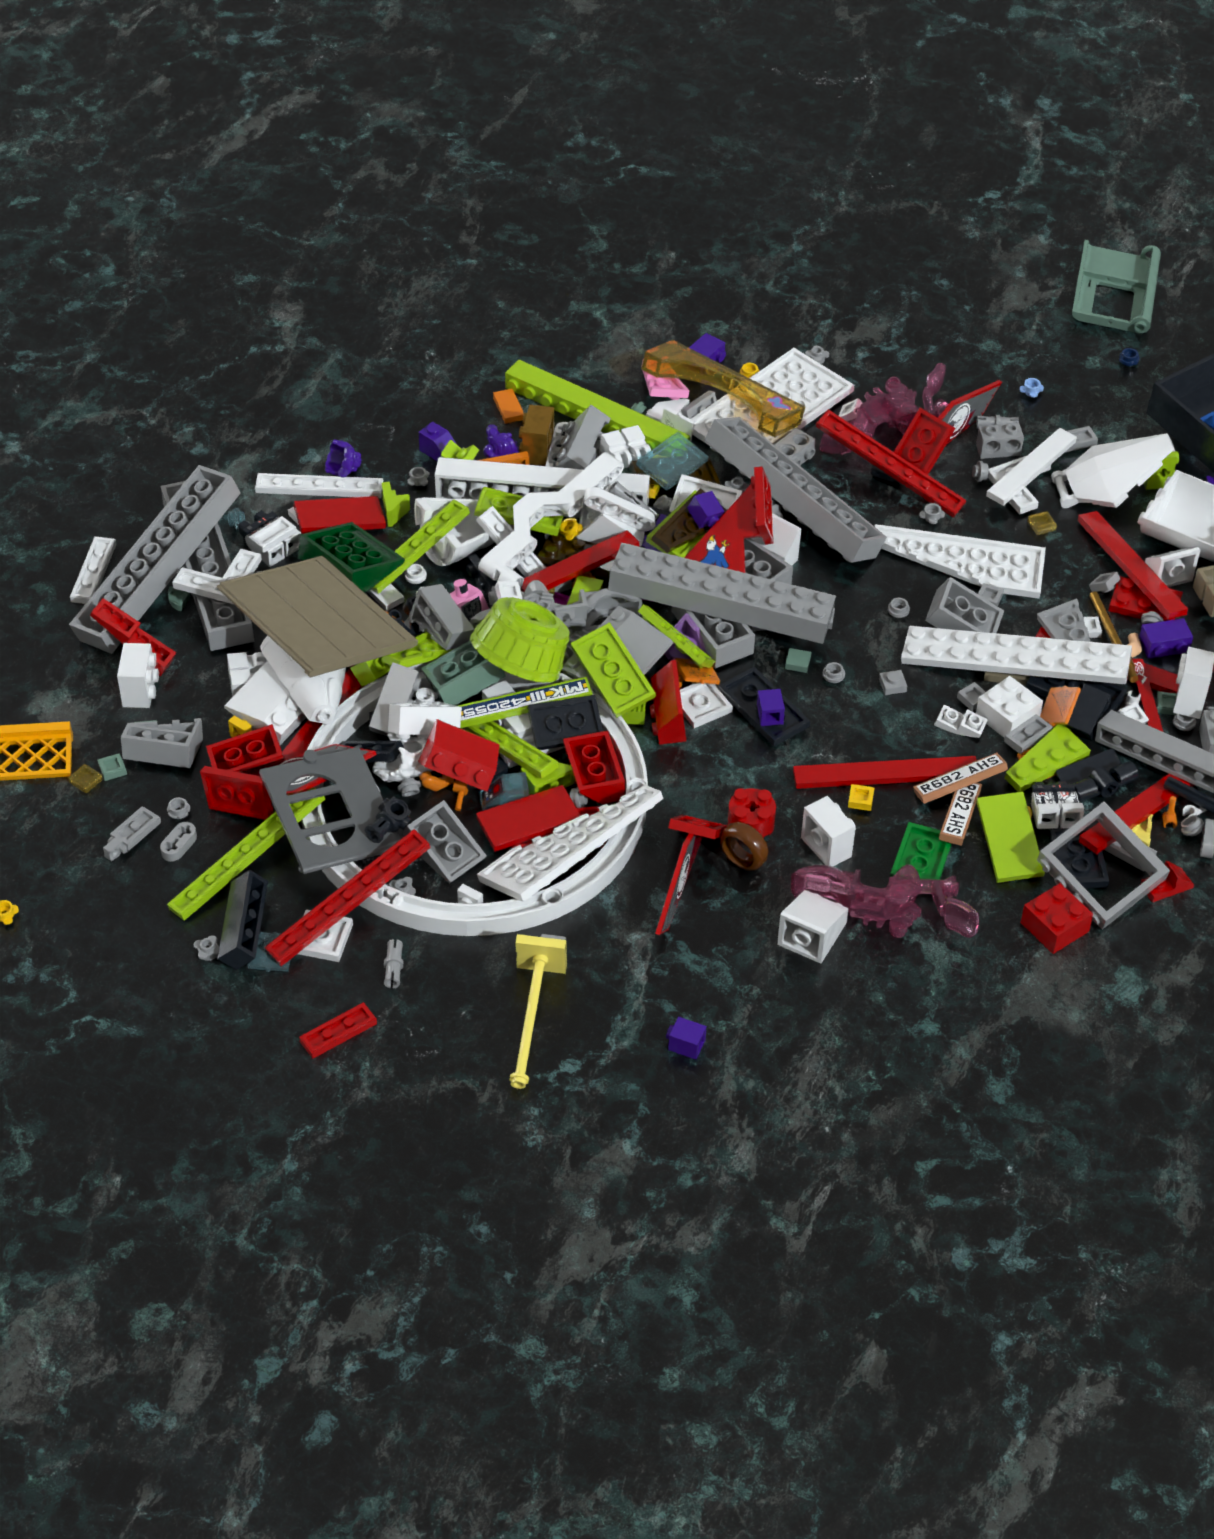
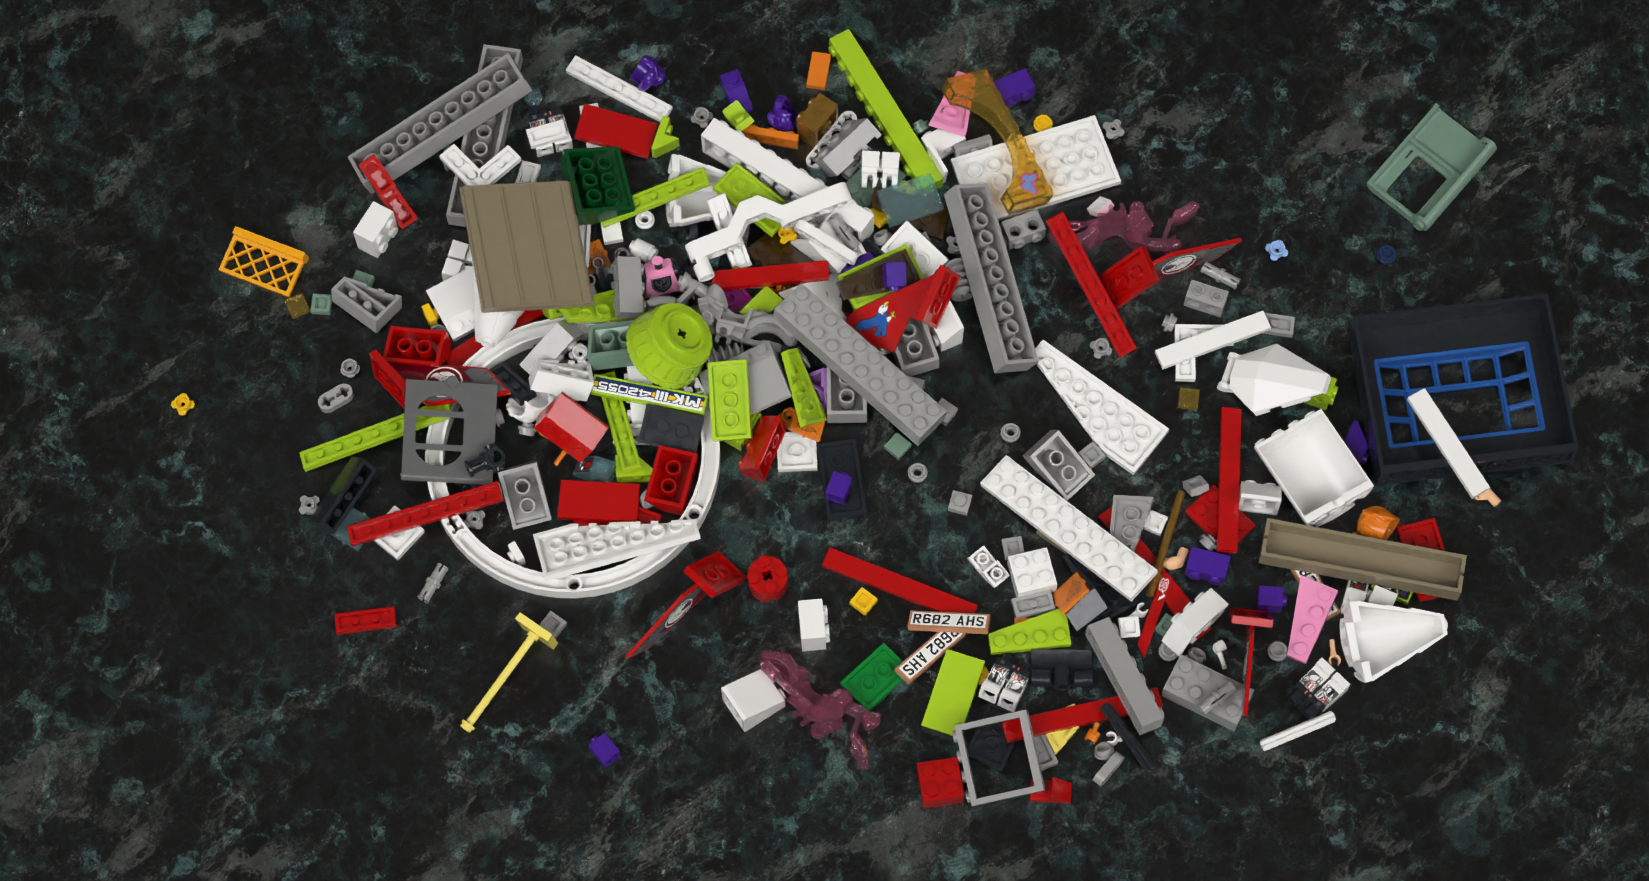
camera: 30 degrees right, 20 degrees up
white tile [70,537,116,604] -> none
light grey hinge [103,807,161,861] -> none
white plate [495,581,522,599] -> none
reddish brown wheel [720,822,768,871] -> none

